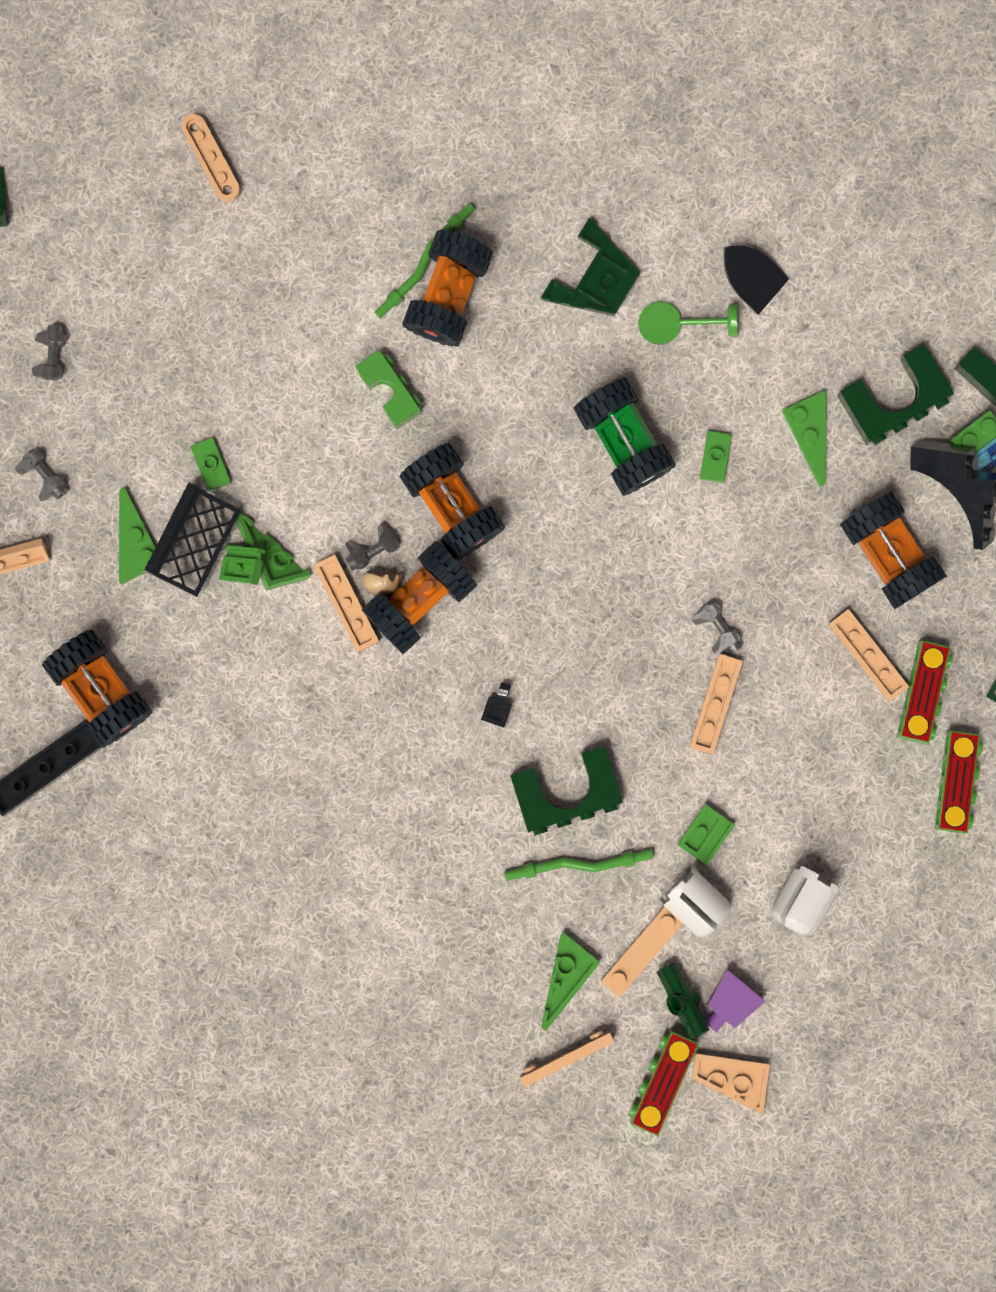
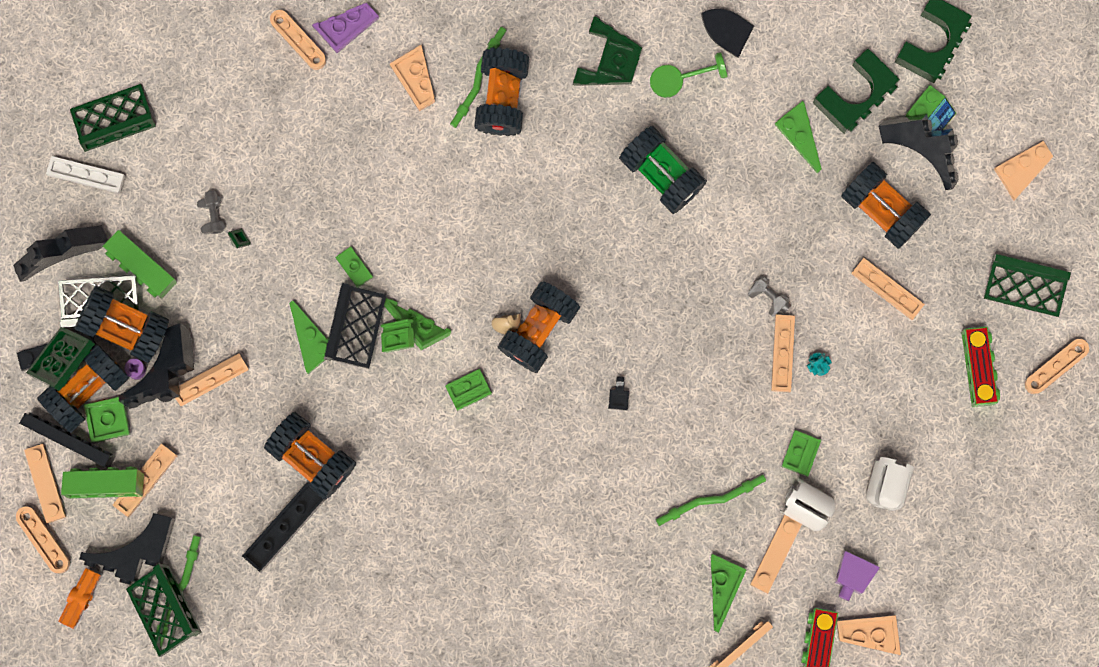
camera: 15 degrees left, 5 degrees down
flat silver piece [15,449,68,502] -> none
light nougat plate [313,554,379,653] -> none
flat silver piece [345,523,399,571] -> none
bright green arch [355,350,422,430] -> none
black plate [399,443,505,560] -> none
dark green arch [510,746,623,836] -> none
dark green piece [656,963,710,1040] -> none
bright green plate [699,431,732,483] -> none
brick [896,641,953,745] -> none
none -> dark green slope [228,228,251,249]
none -> medium lavender wing [312,3,379,53]
none -> light nougat wing [390,45,435,112]
none -> bright green plate [445,369,492,412]
none -> teal gear [806,352,832,376]

